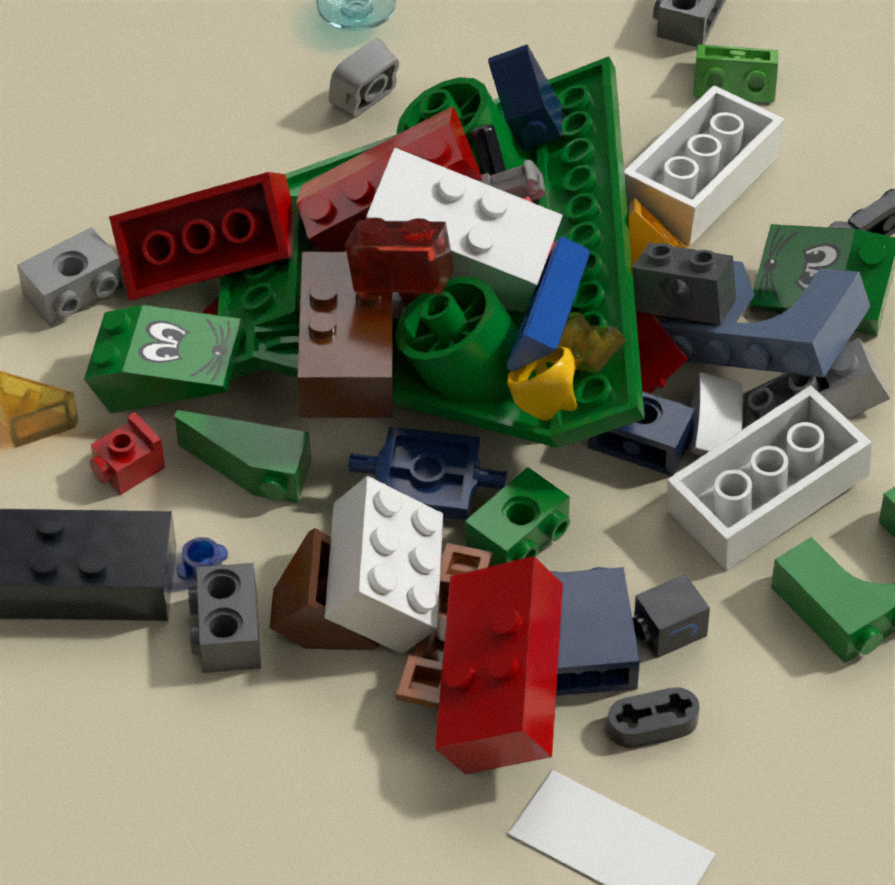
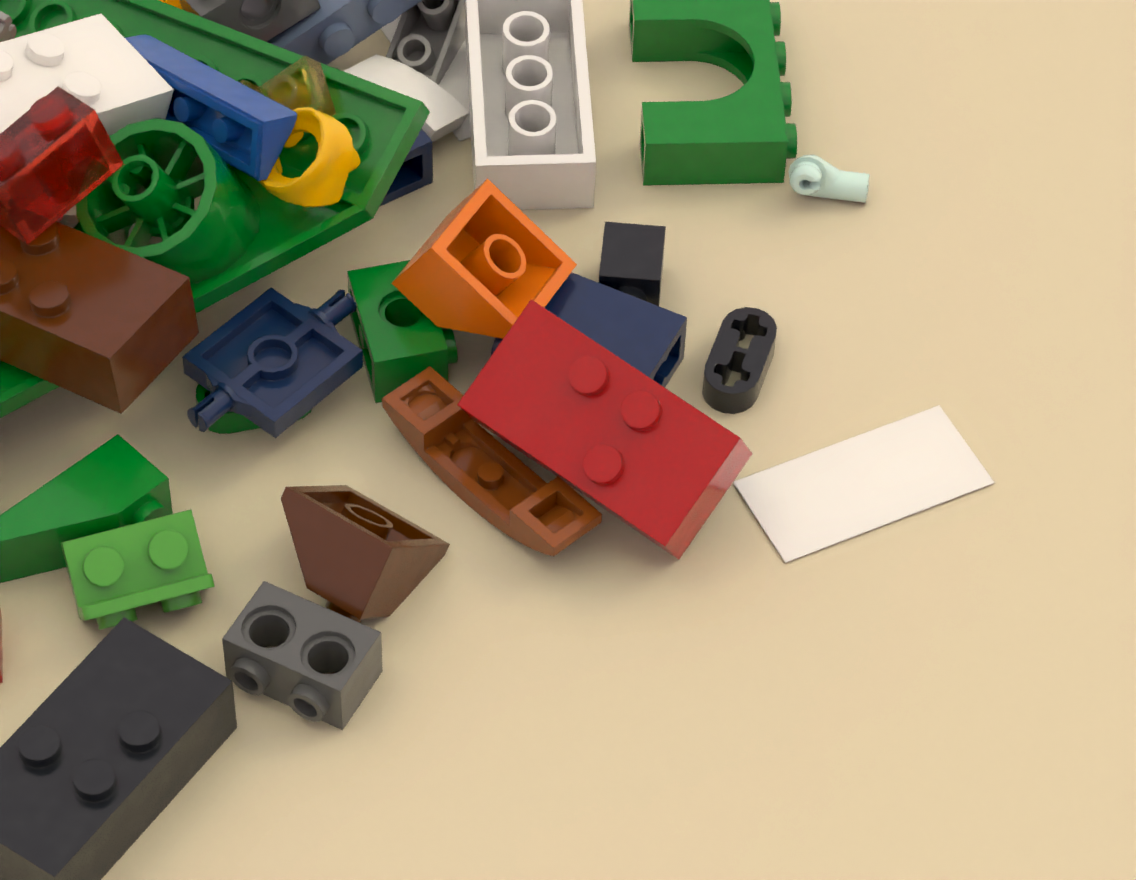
camera: 60 degrees left, 0 degrees up
clear blue plate [176,537,228,580] -> none
white brick [324,476,443,654] -> none
none -> bright green bracket [60,509,215,630]
none -> orange slope [392,178,577,339]
none -> light aqua arm [788,154,870,203]

